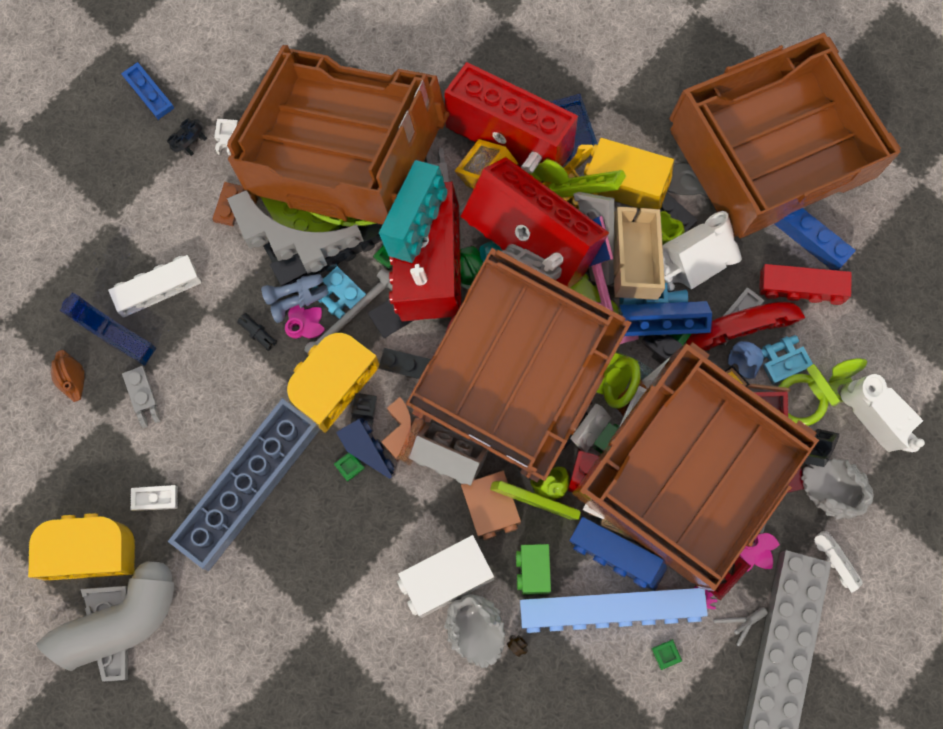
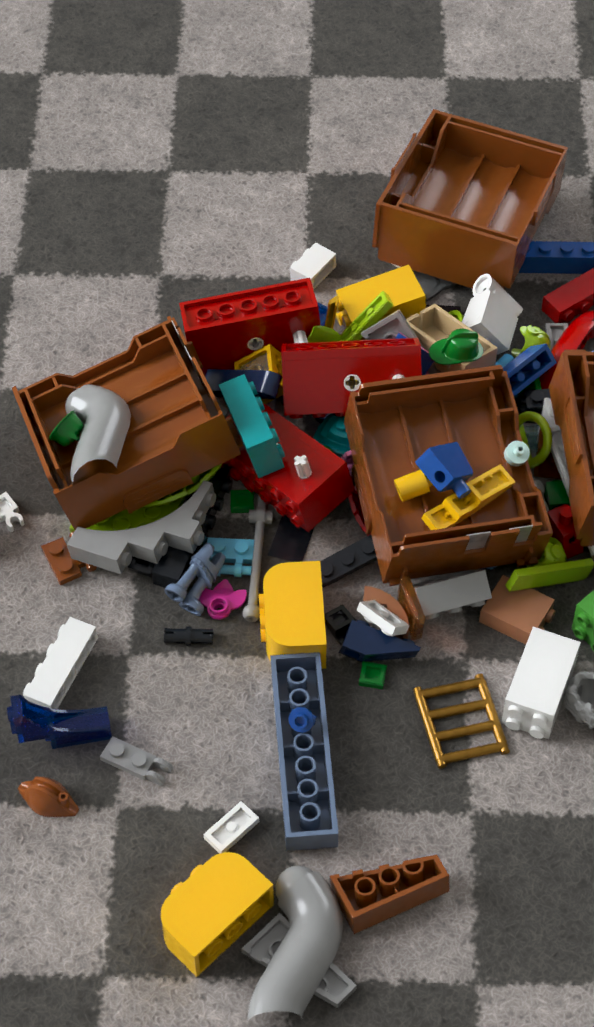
camera: 45 degrees left, 20 degrees down
none -> green piece [49,410,84,447]
none -> light grey animal [65,384,131,484]
none -> dark blue beam [205,369,282,399]
none -> blue plate [289,707,317,733]
none -> white piece [290,243,336,289]
none -> dark orange wedge [330,854,449,934]
none -> white plate [356,600,410,636]
none -> yellow brick [394,469,433,502]
none -> pearl gold bar [413,673,510,769]
none -> blue torso [415,442,473,499]
none -> yellow slope [421,464,515,530]
none -> green piece [429,328,484,365]
none -> light aqua tile [504,441,530,466]
none -> lime cap [511,325,551,358]

